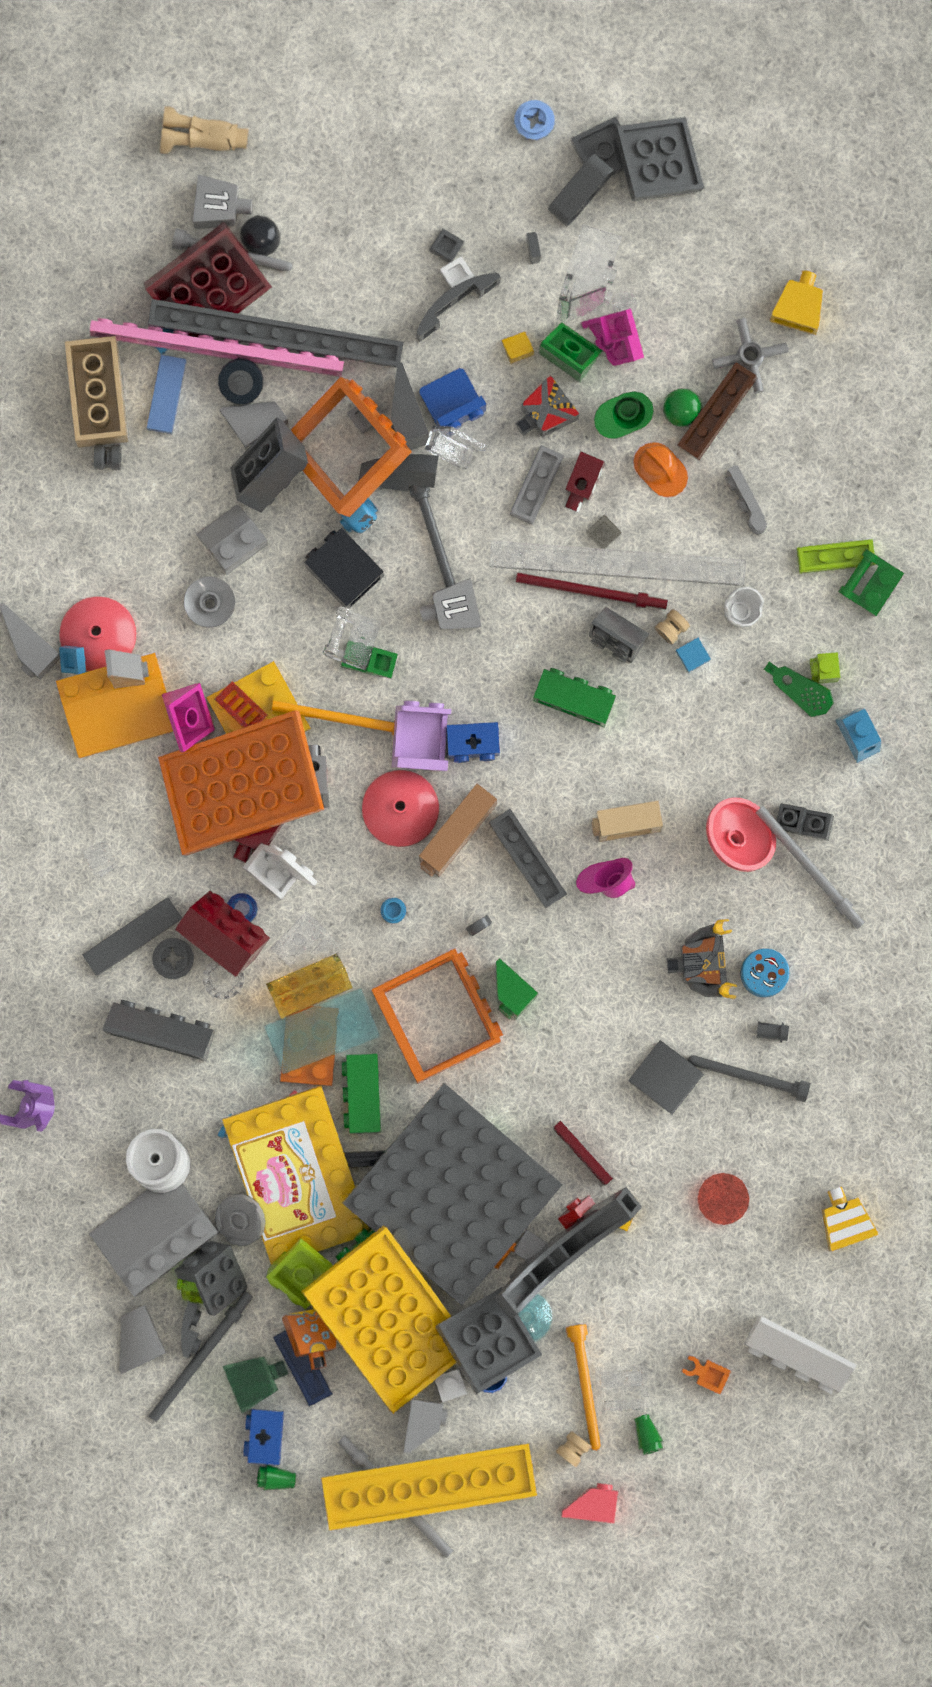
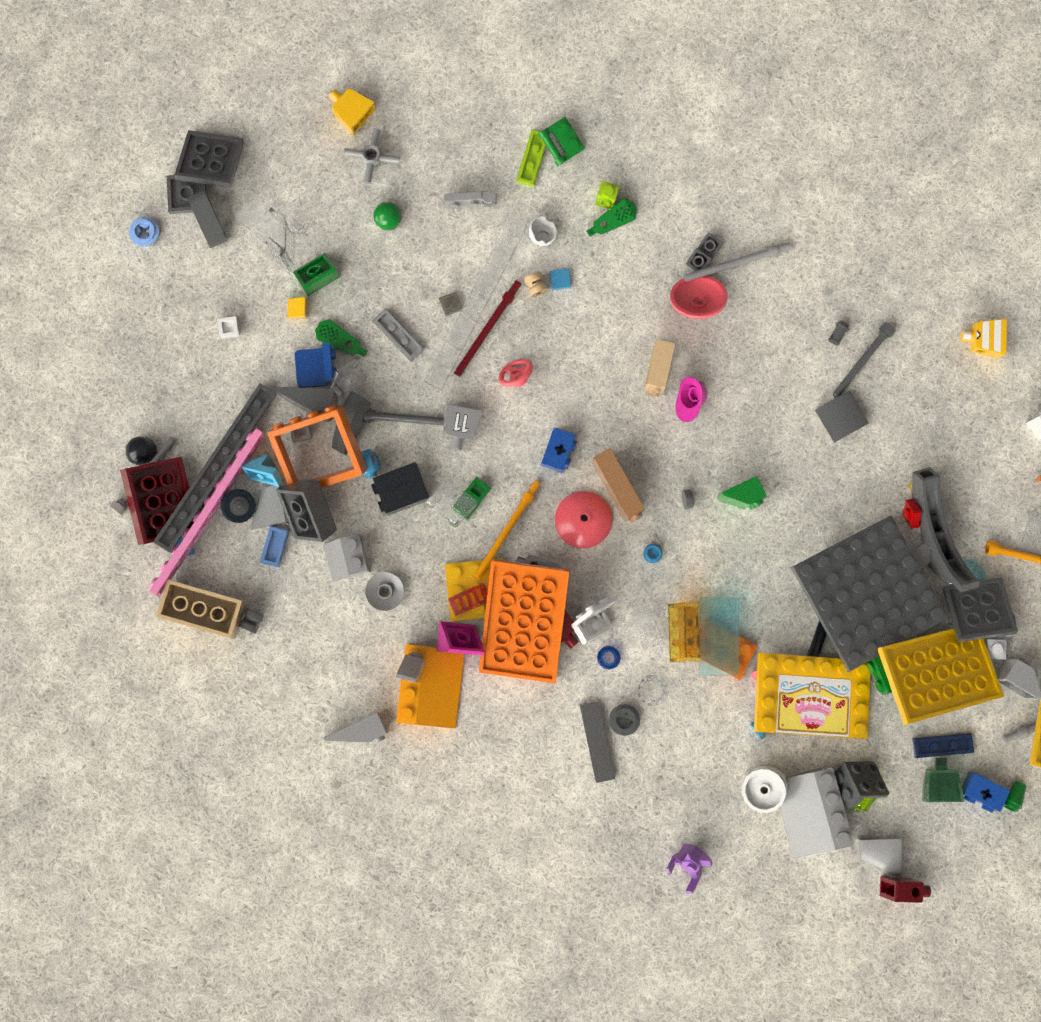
camera: 65 degrees left, 0 degrees up
coral dish [59,596,136,672] -> none
dark azure plate [59,646,86,674] -> none
dark grey slope [103,999,215,1061] -> none
medium blue tile [147,355,187,434] -> none
dark grey bar [149,1291,253,1422] -> none
tan piece [160,106,249,154] -> none
dark red brick [175,891,270,977] -> none
dark grey slope [181,1301,202,1358] -> none
light grey torso [193,175,252,229] -> none
light grey tile [215,1194,266,1246] -> none
lime plate [266,1238,333,1310] -> none
orange torso [282,1309,336,1370] -> none
green brick [342,1054,381,1134] -> none
orange window [371,948,503,1084] -> none
lavender panel [392,701,451,771] -> none
dark grey slope [417,273,501,342] -> none
dark grey tile [430,228,464,263] -> none
dark grey plate [489,809,567,909] -> none
torso [515,375,579,437] -> none
dark grey tile [526,232,541,264] -> none
green brick [533,668,616,728] -> none
dark red tile [553,1120,613,1185] -> none
dark red torso [565,452,605,513] -> none
dark pink slope [581,308,644,366] -> none
dark grey slope [589,607,649,663] -> none
green piece [594,391,654,439] -> none
orange piece [633,442,688,497] -> none
torso [667,919,737,999] -> none
reddish brown plate [677,362,758,461] -> none
clear red tile [697,1173,750,1225] -> none
dark azure head [740,948,790,997] -> none
dark azure torso [835,708,881,763] -> none
none -> medium azure slope [242,454,283,486]
none -> medium blue tile [260,526,290,568]
none -> green piece [315,319,367,357]
none -> coral piece [498,359,533,387]
none -> dark red torso [879,876,931,903]

